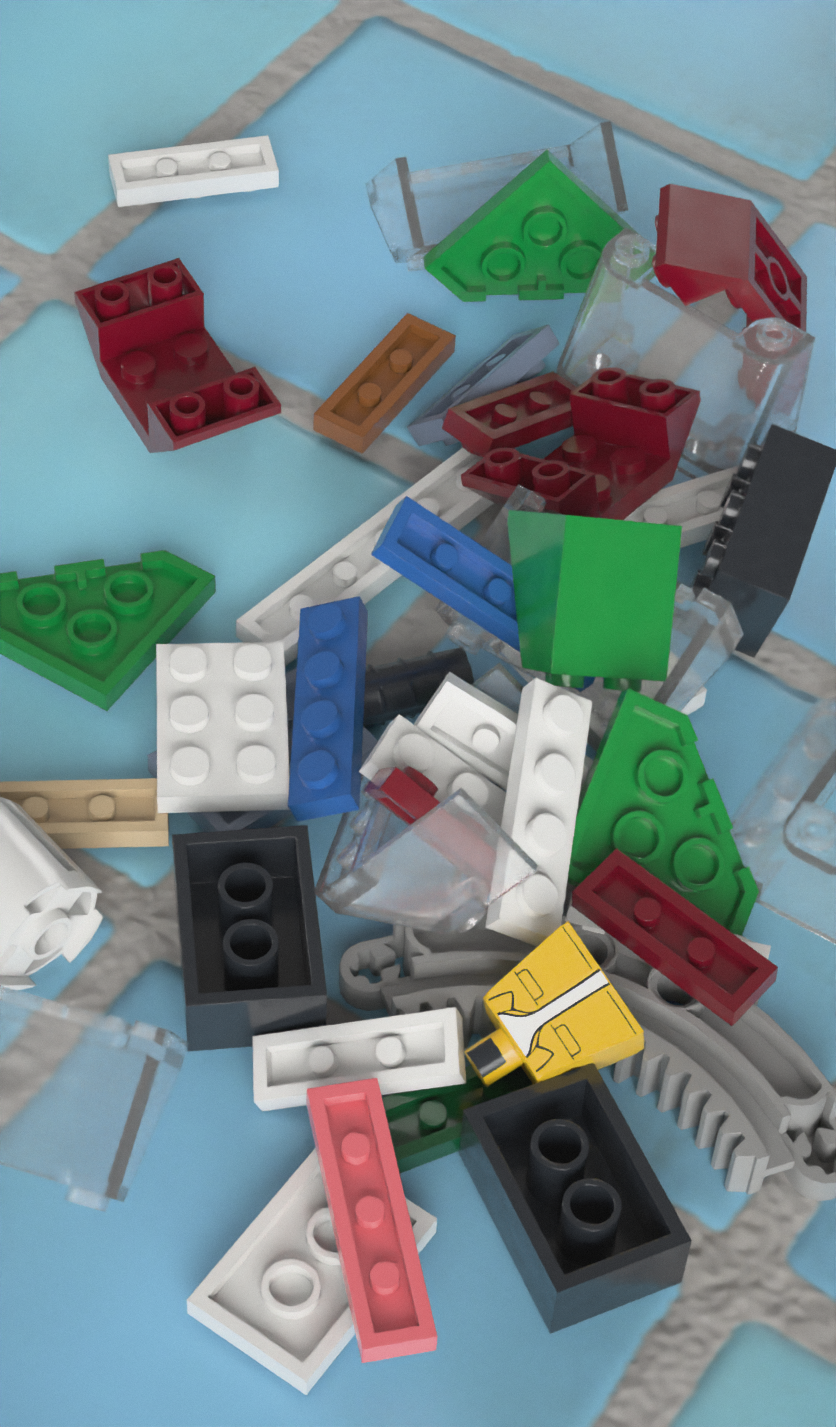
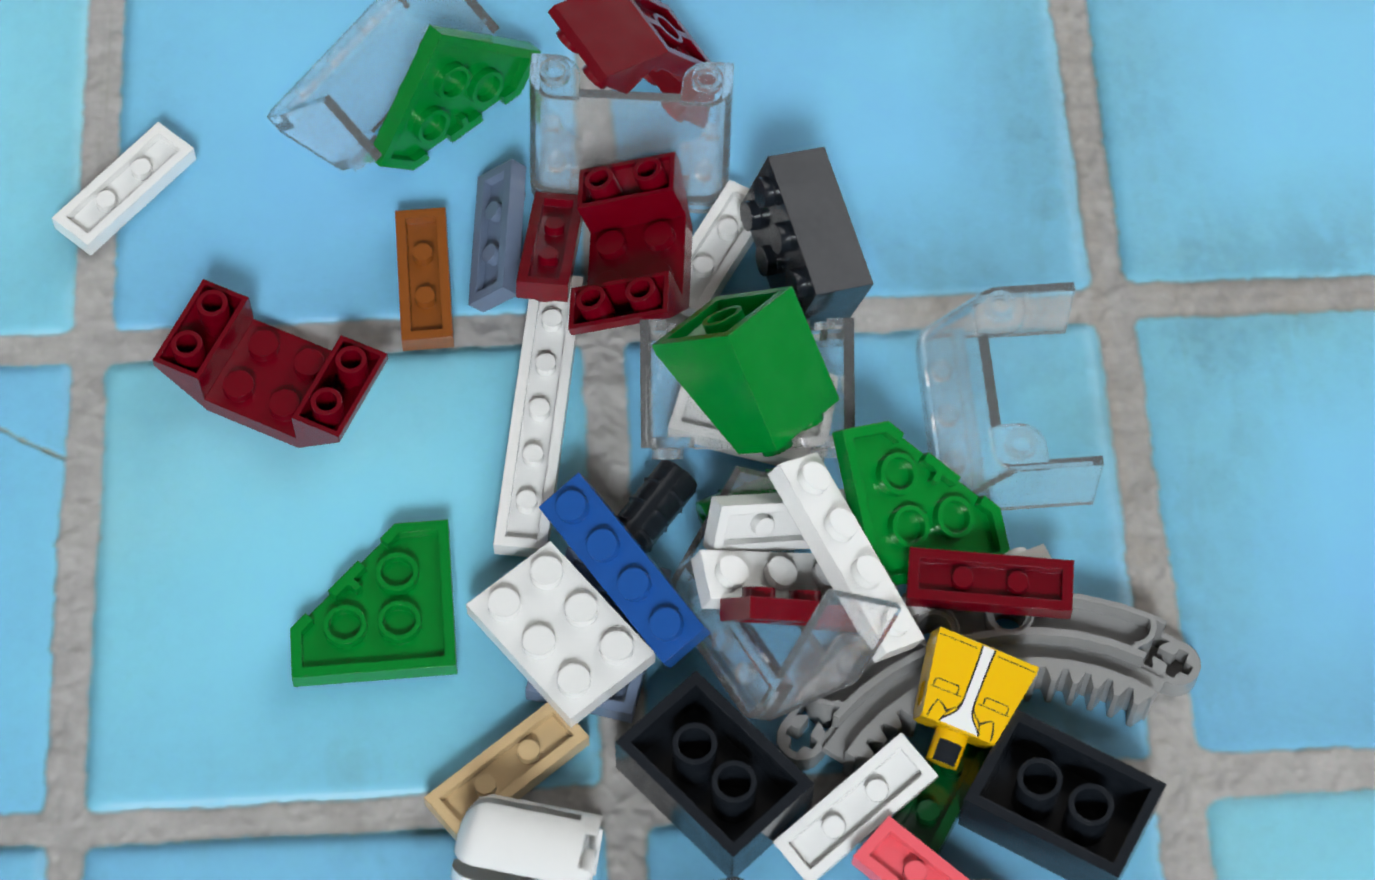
camera: 35 degrees left, 10 degrees up
blue plate [371,496,596,692] -> none

